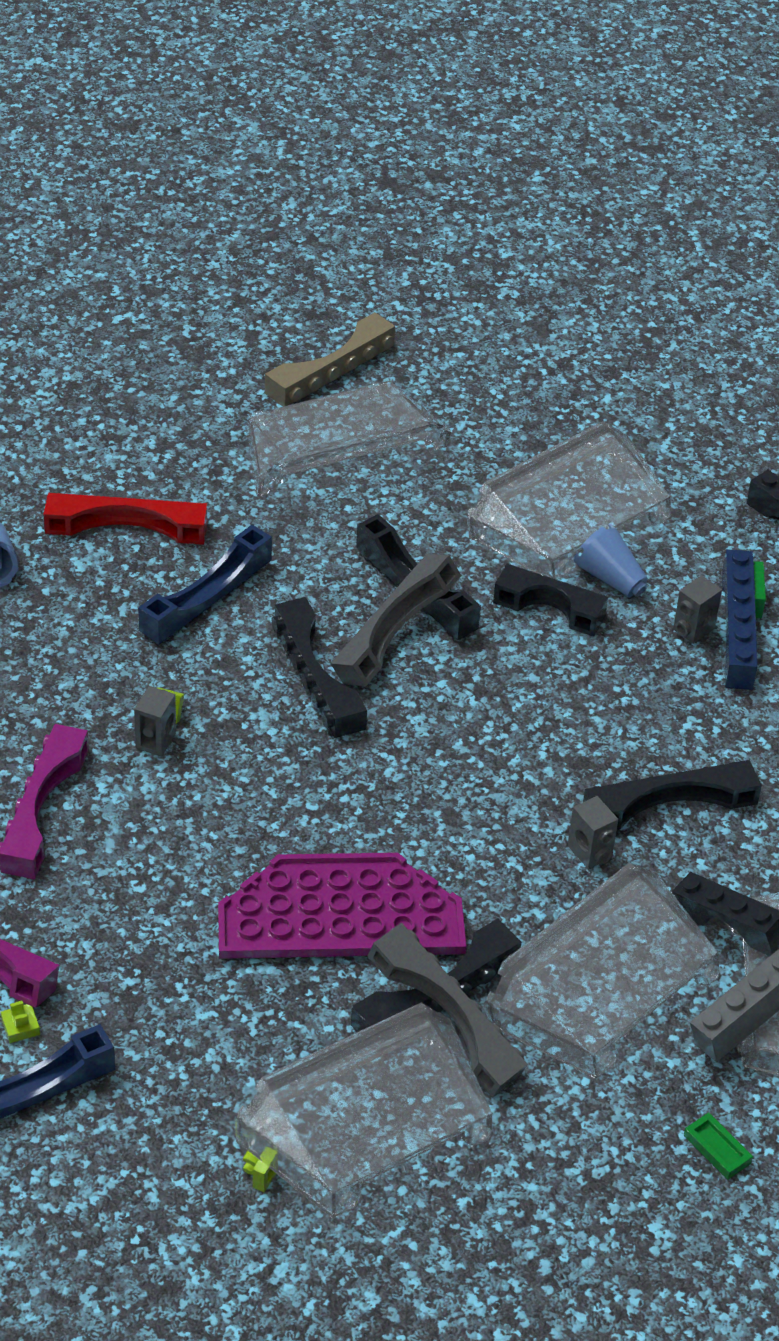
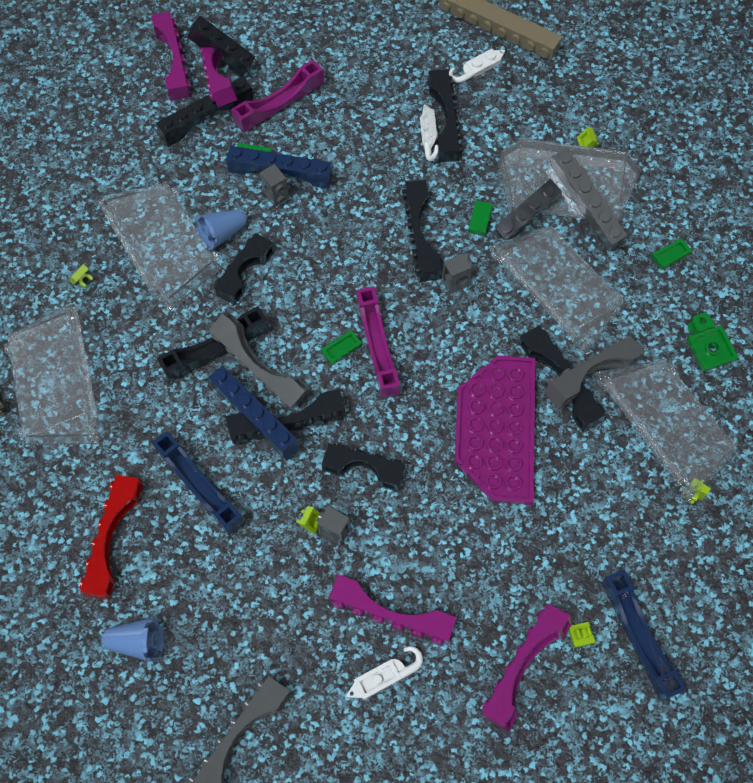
camera: 80 degrees left, 20 degrees up
none -> lime tile [69,264,93,288]
none -> dark blue arch [208,365,301,461]
none -> green tile [321,330,362,366]
none -> black arch [322,443,405,492]
none -> magenta arch [356,286,400,399]
none -> green tile [468,200,493,236]
none -> green plate [686,312,739,372]

